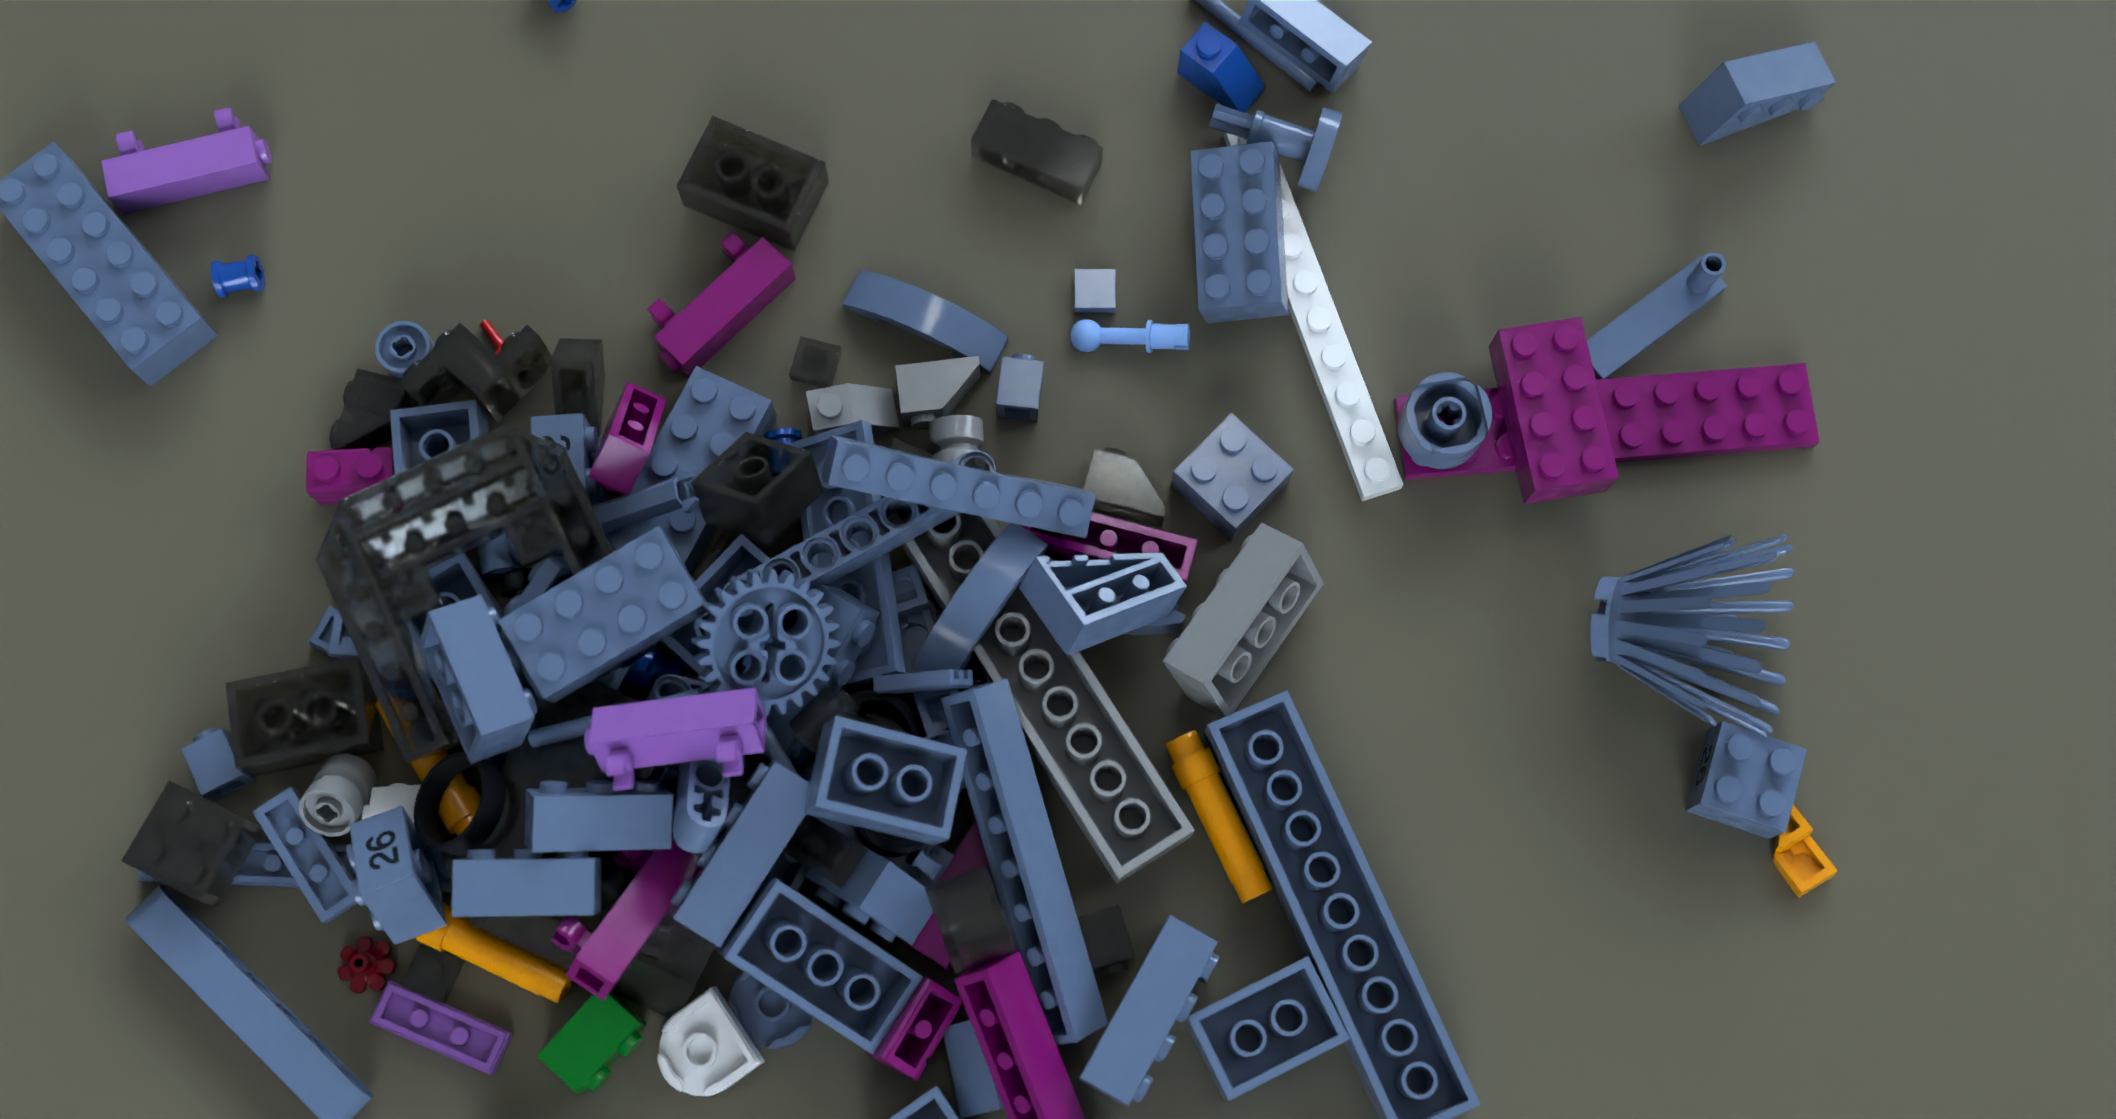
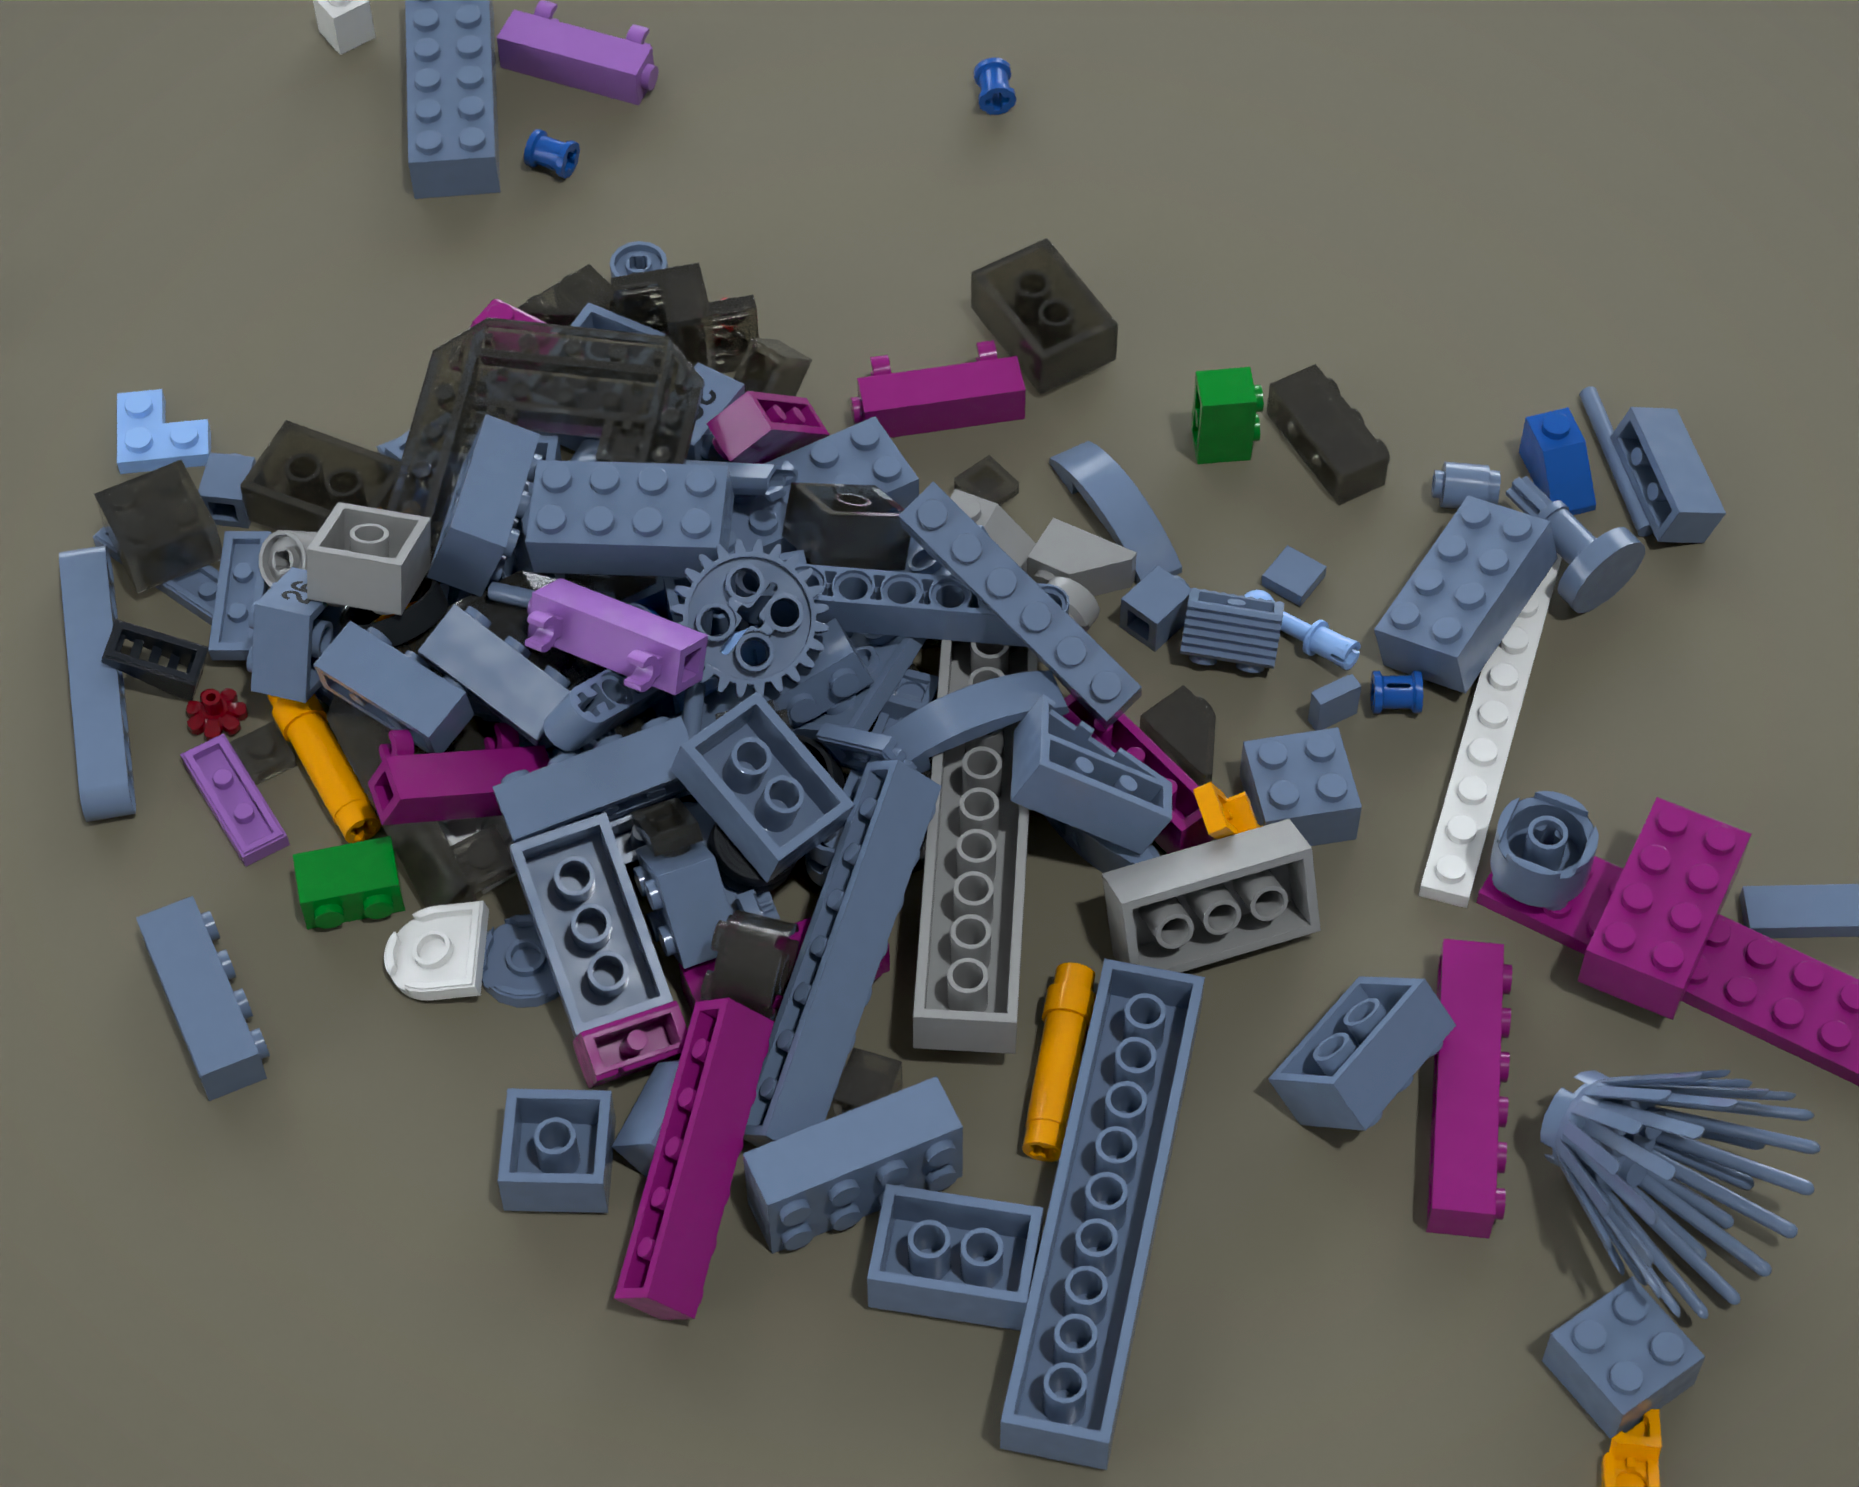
camera: 40 degrees right, 20 degrees down
none -> black slope [101,619,208,701]
none -> light blue plate [117,389,211,474]
none -> light grey brick [307,502,431,615]
none -> sand blue brick [1180,588,1284,673]
none -> green brick [1191,367,1264,465]
none -> light orange slope [1193,782,1263,839]
none -> sand blue brick [1268,976,1456,1131]
none -> sand blue tile [1308,674,1361,731]
none -> blue bush [1370,670,1423,714]
none -> magenta brick [1426,938,1512,1239]
none -> sand blue brick [1431,462,1501,509]

